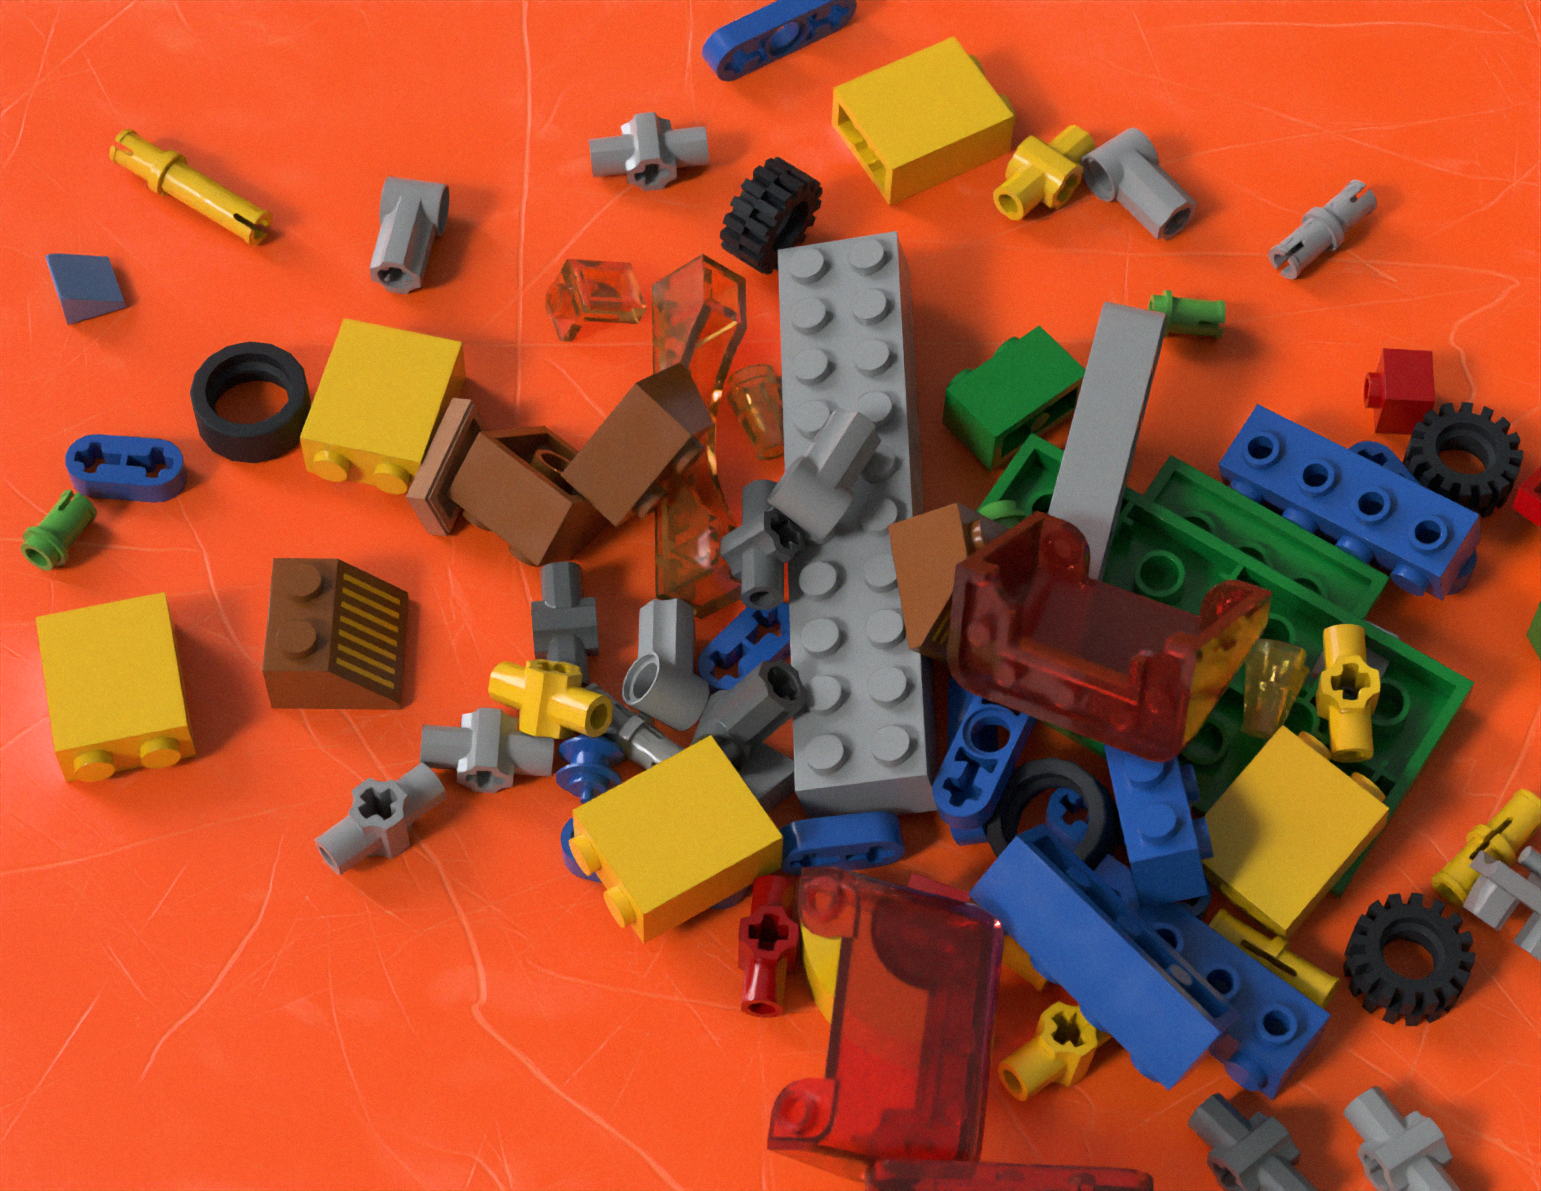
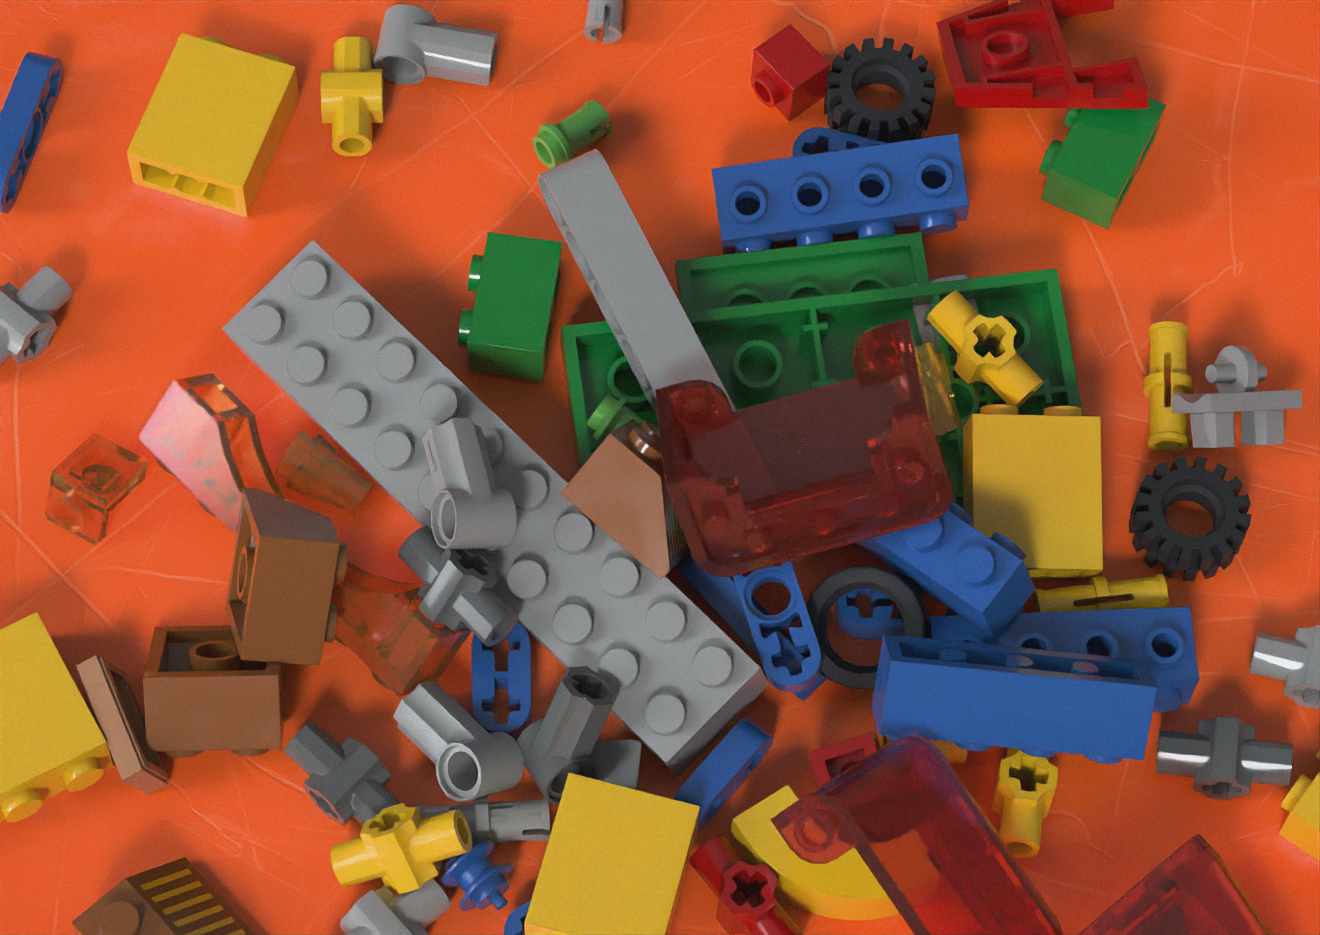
camera: 45 degrees left, 5 degrees up
black tyre [720,157,823,275] -> none

